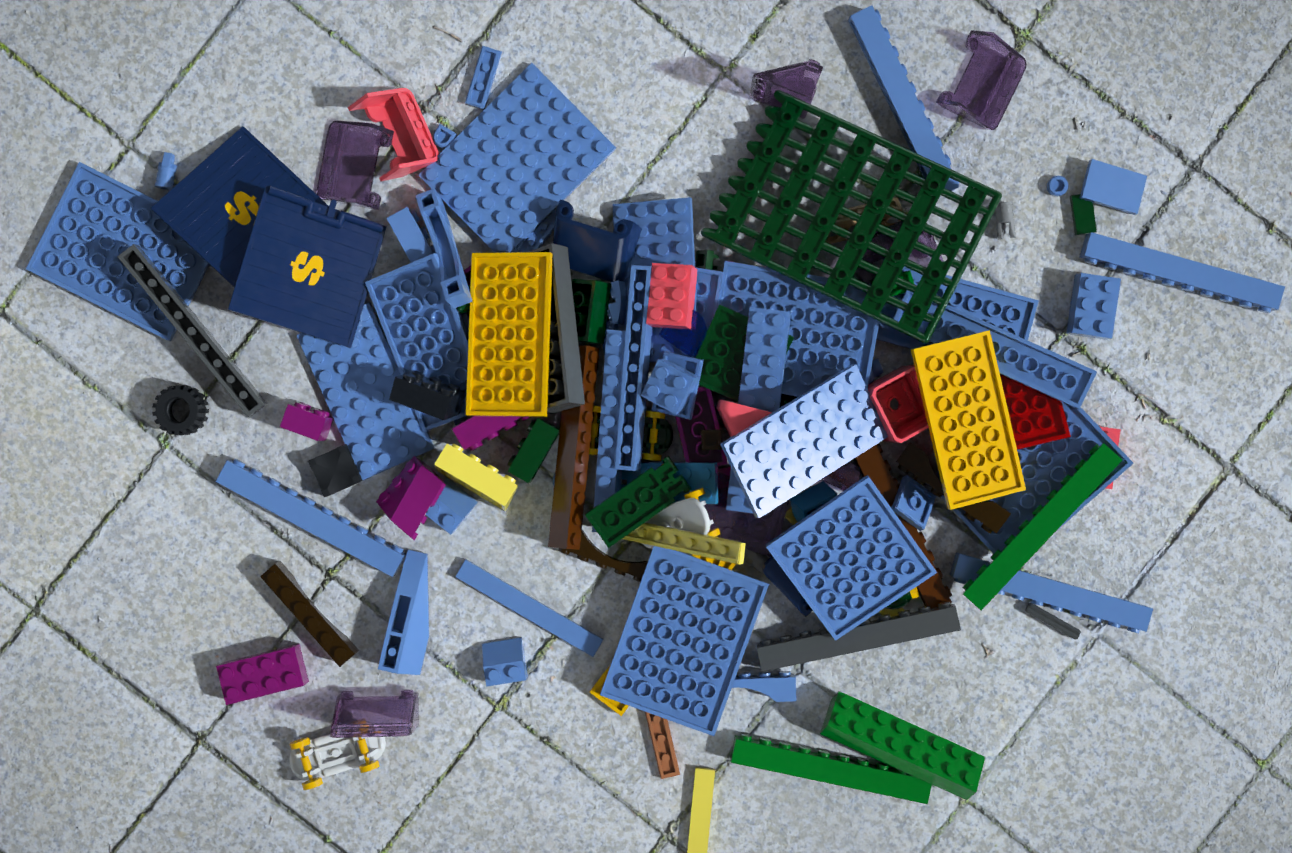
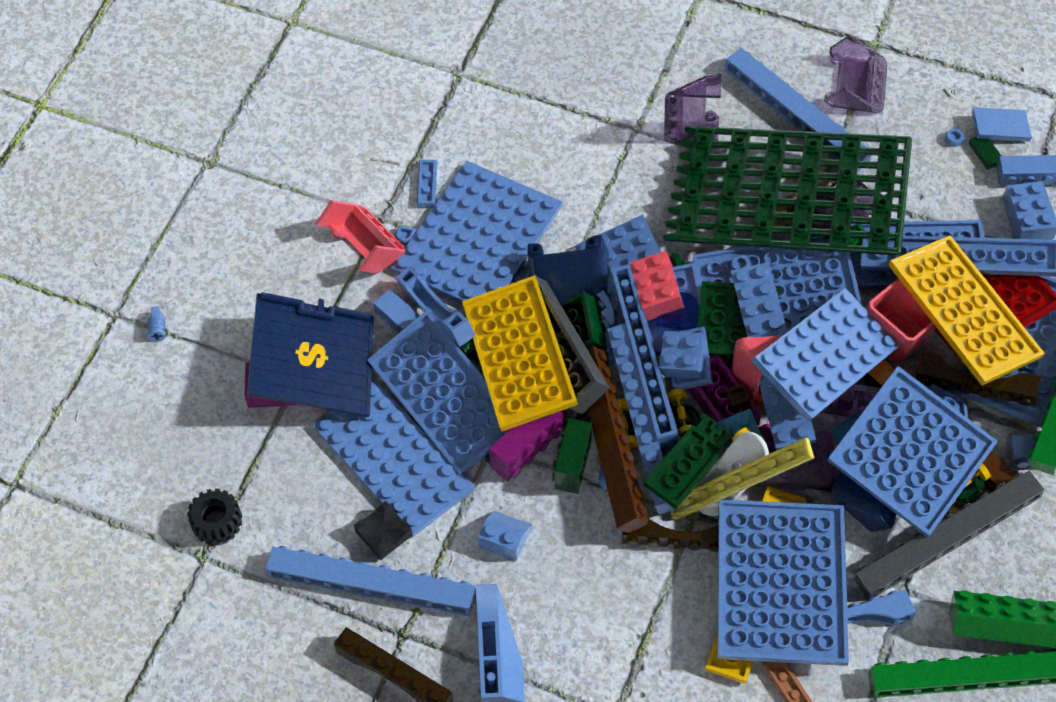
camera: 15 degrees left, 30 degrees down
medium blue plate [26,162,210,341] -> none
dark grey brick [117,244,268,417] -> none
dark blue door [151,126,329,287] -> none
magenta brick [280,402,334,441] -> none
clear purple windscreen [316,121,394,210] -> none
magenta wedge [376,456,446,540] -> none
black brick [389,370,466,420] -> none
light yellow slope [434,443,518,511] -> none
medium blue tile [456,559,603,657] -> none
medium blue slope [482,637,528,687] -> none
light grey hinge [996,202,1016,240] -> none
none -> medium blue tile [731,255,751,270]

